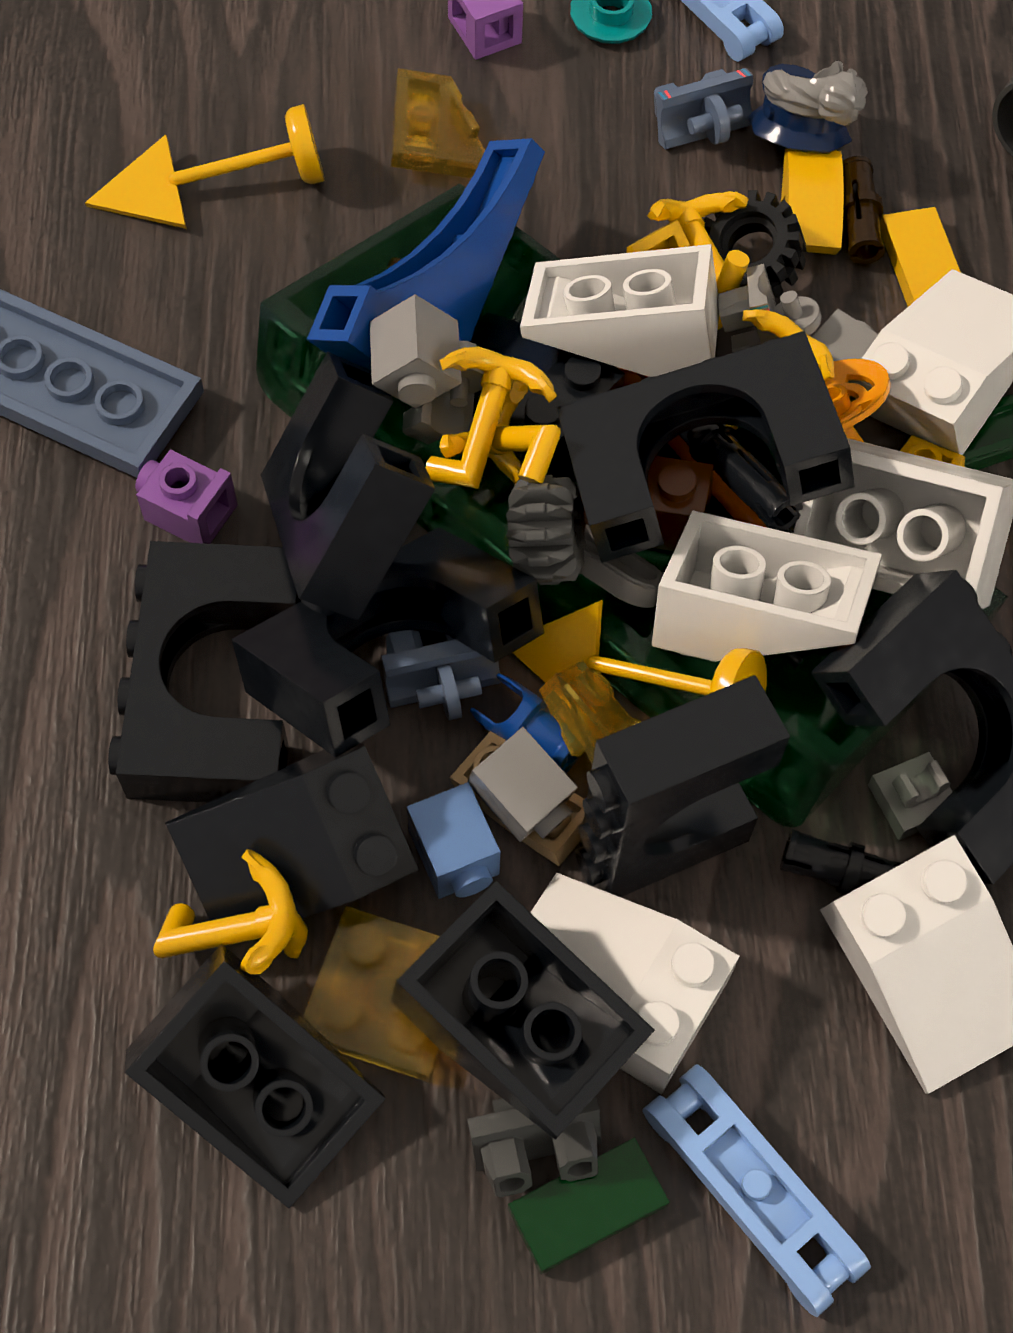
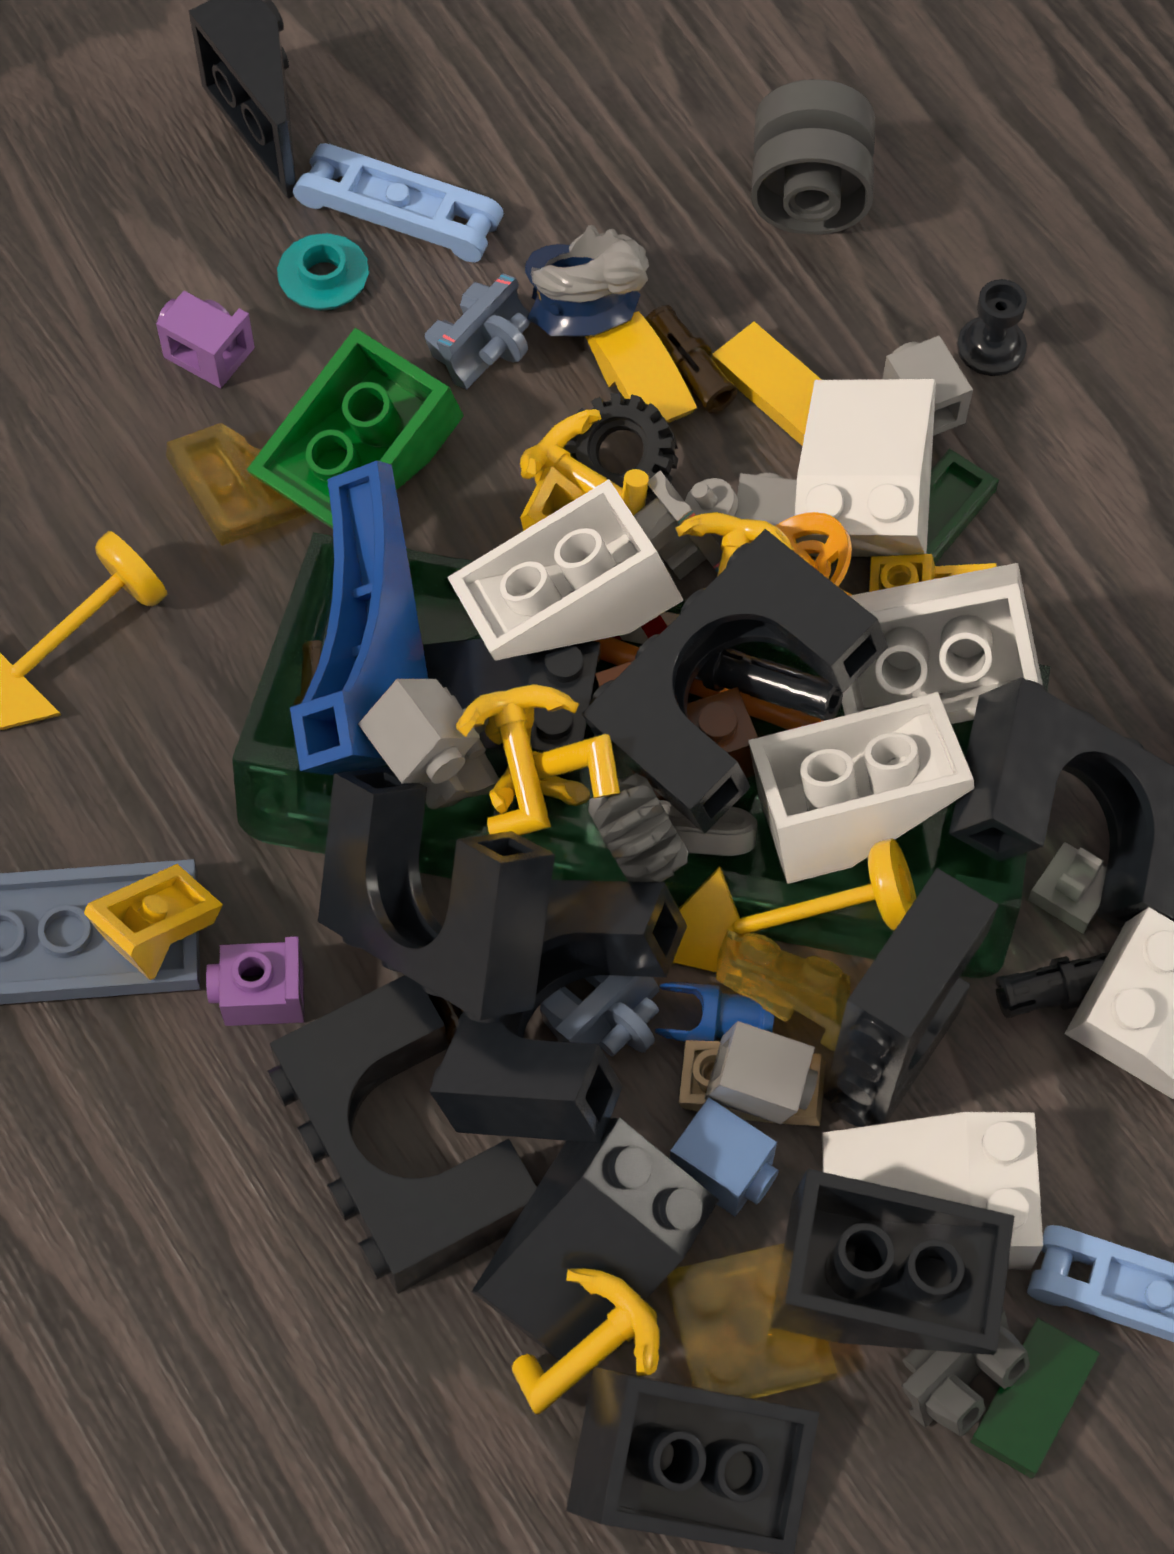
camera: 30 degrees left, 0 degrees up
none -> yellow slope [84,864,223,981]
none -> green slope [246,328,464,529]

